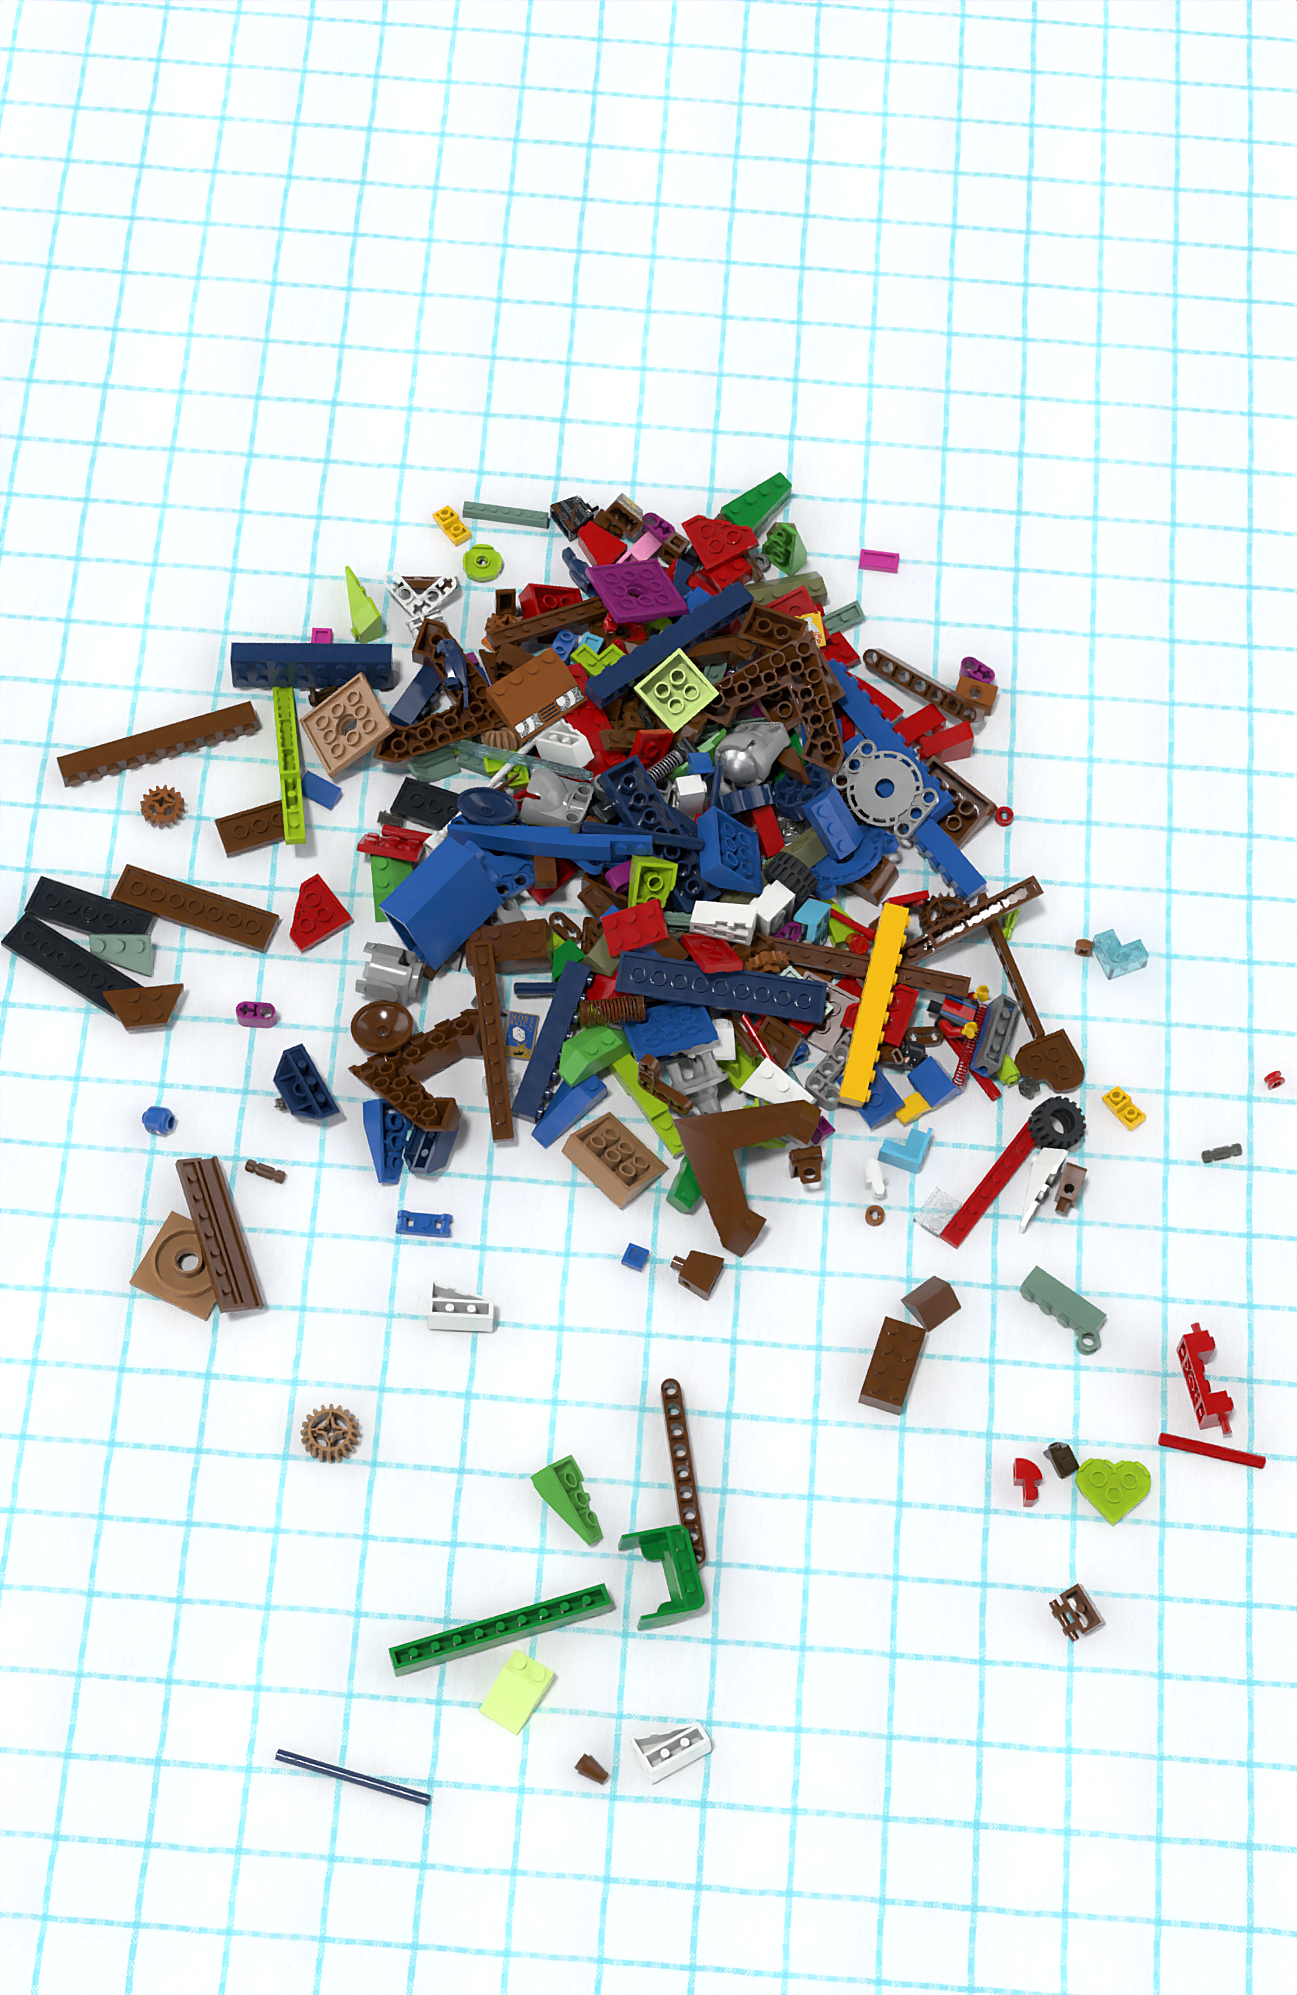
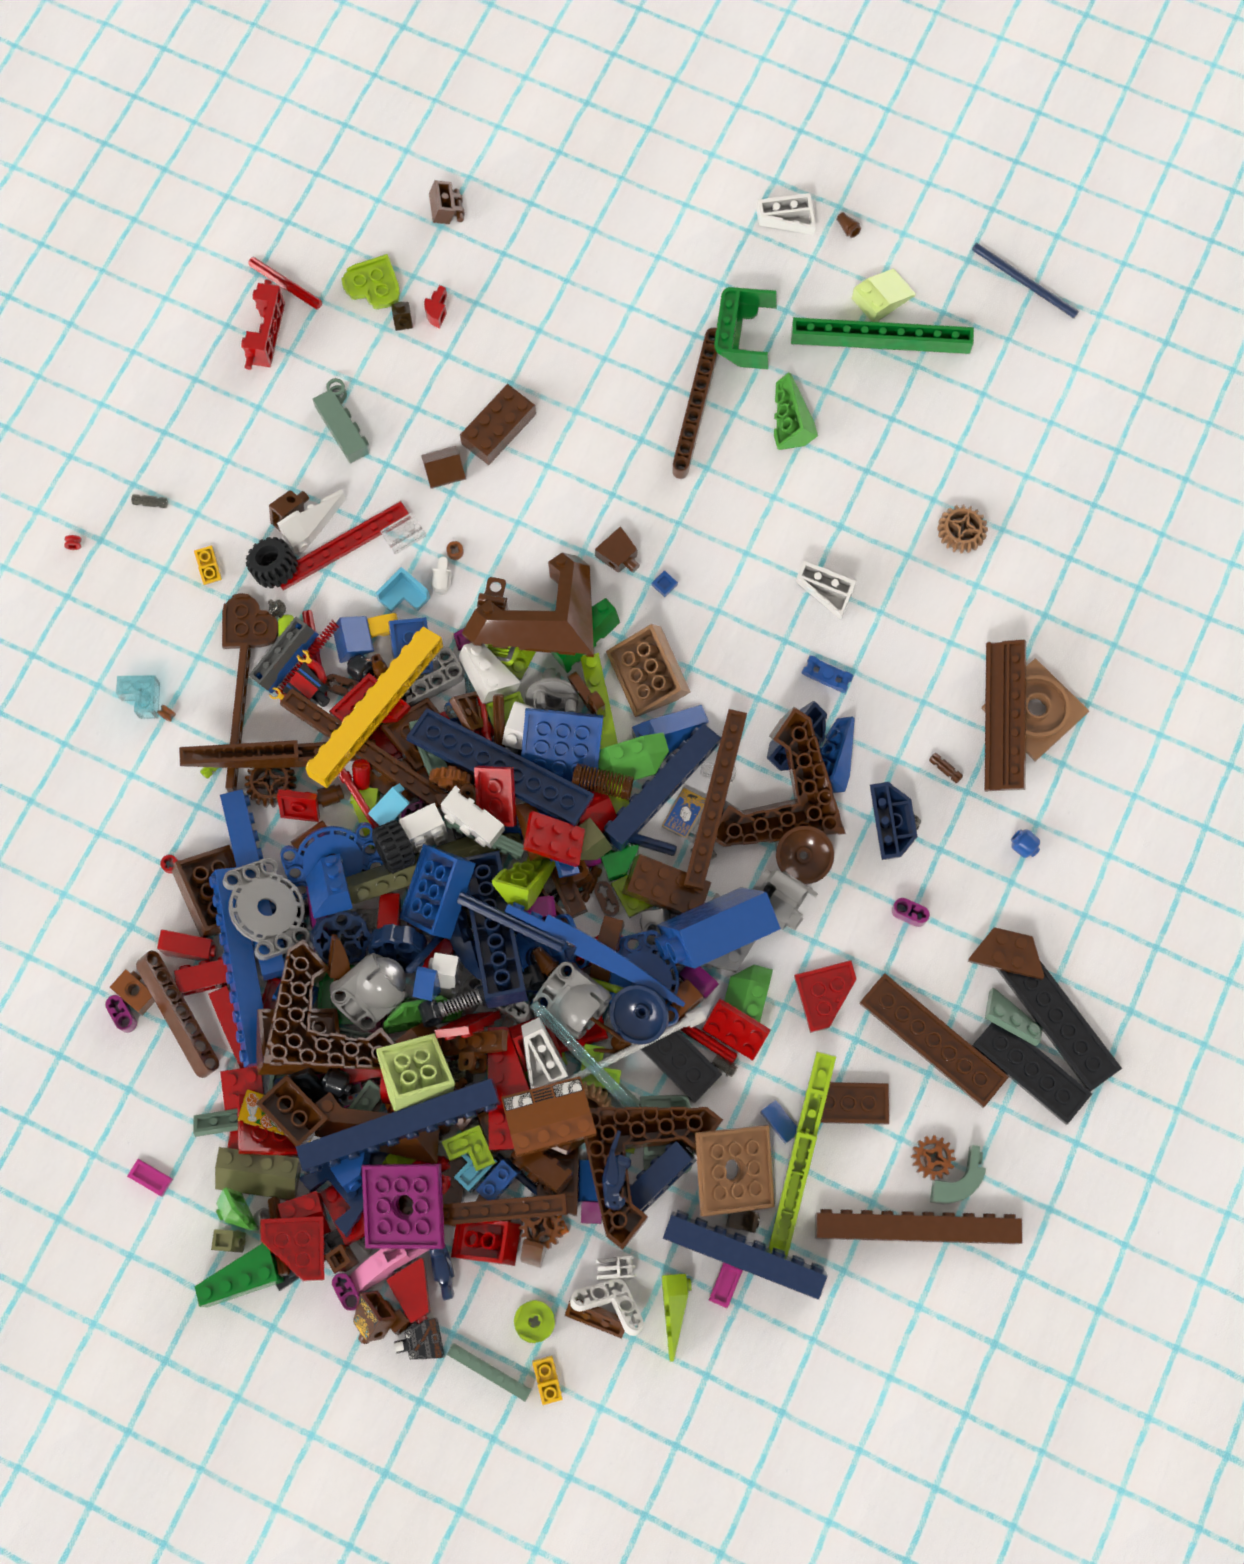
camera: 155 degrees left, 10 degrees up
none -> sand green arch [930,1145,986,1204]

